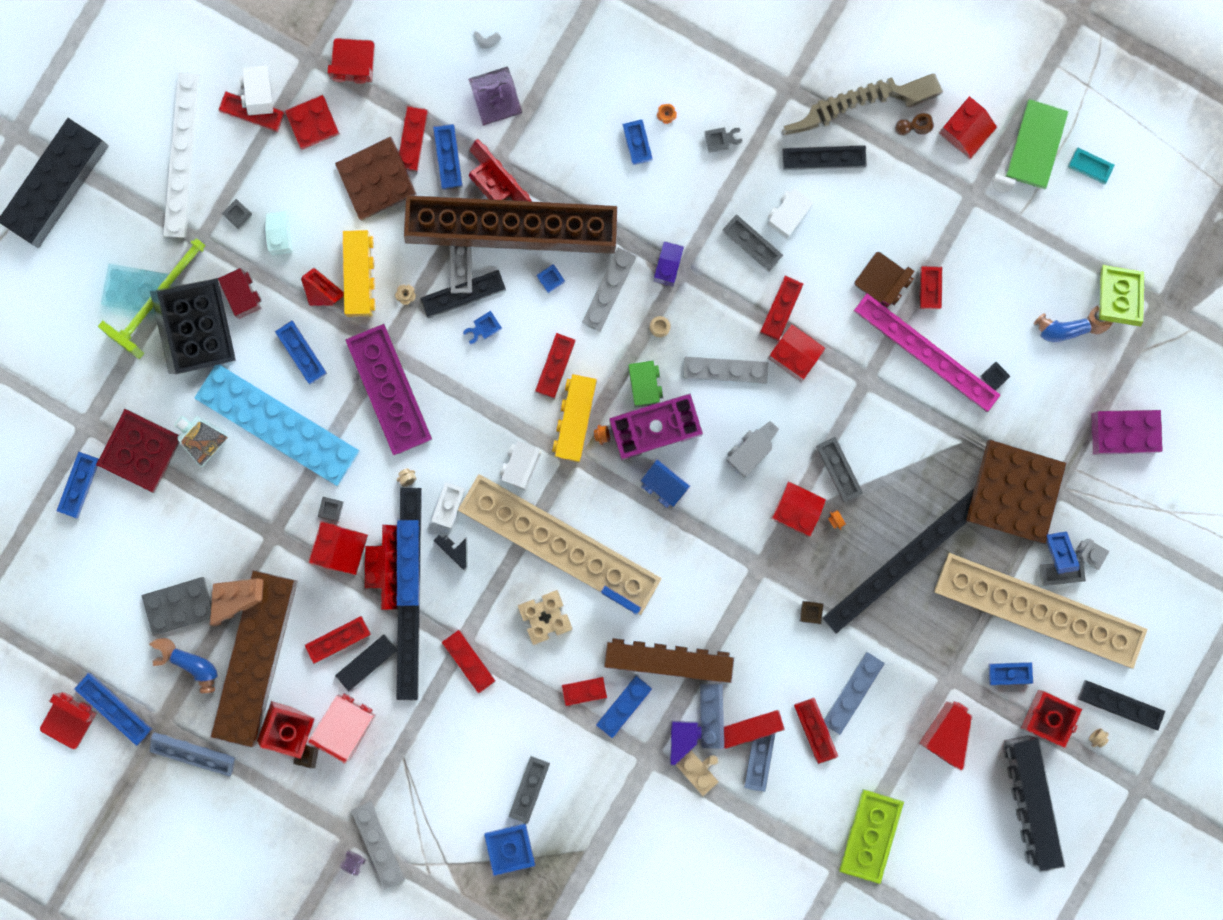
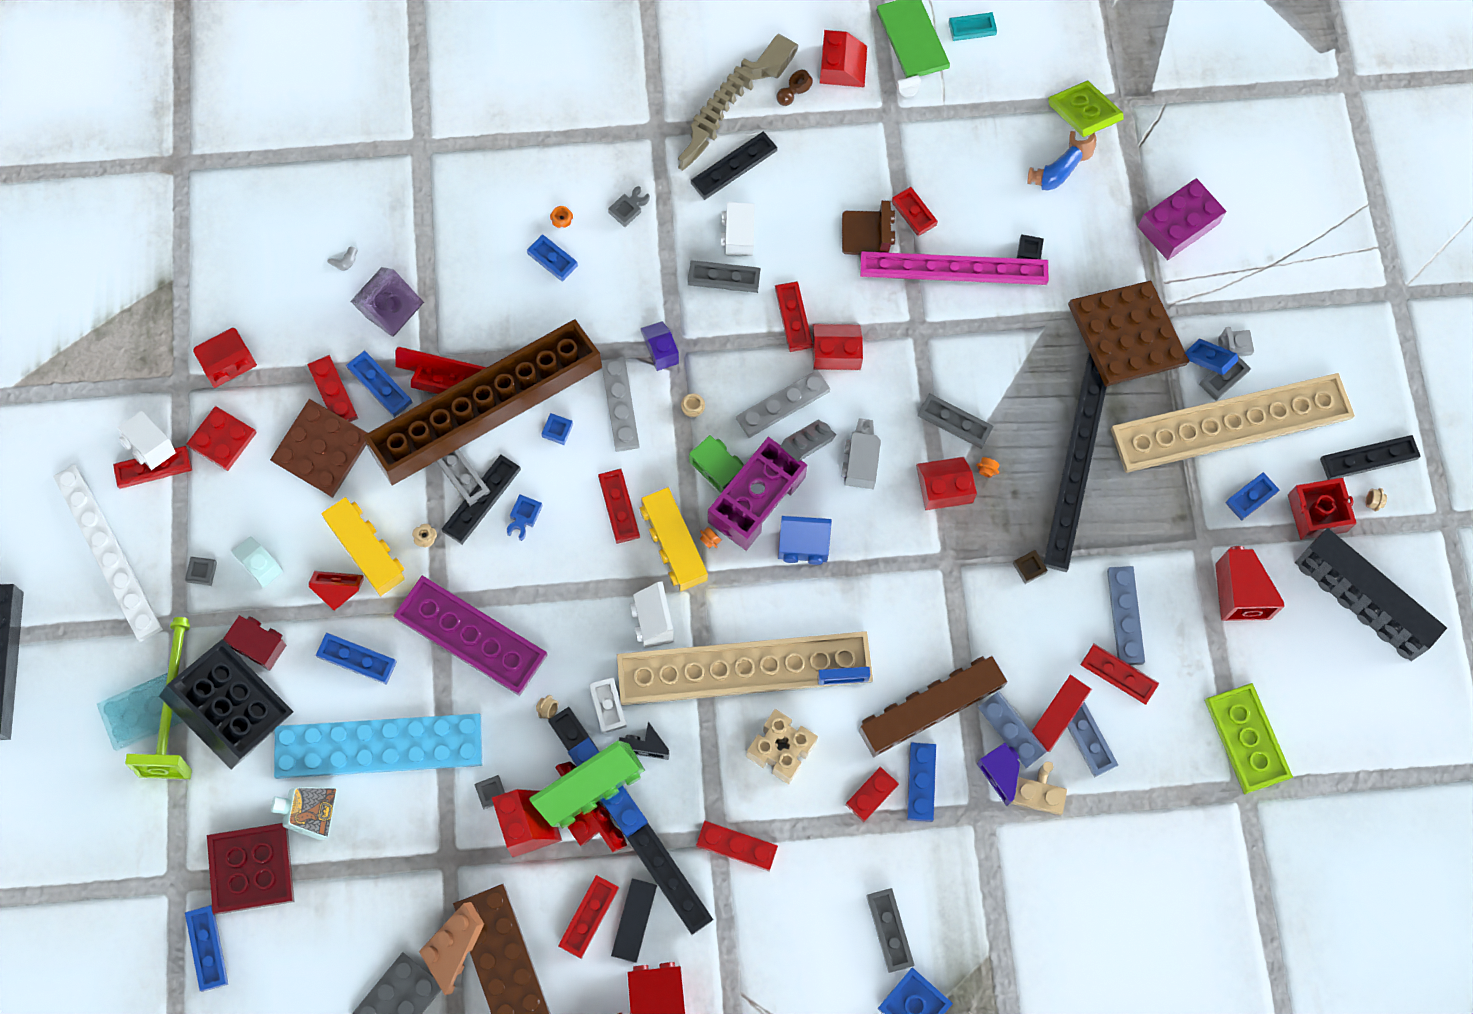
camera: 35 degrees left, 15 degrees down
none -> bright green slope [529,740,645,829]
none -> dark grey plate [780,419,837,462]

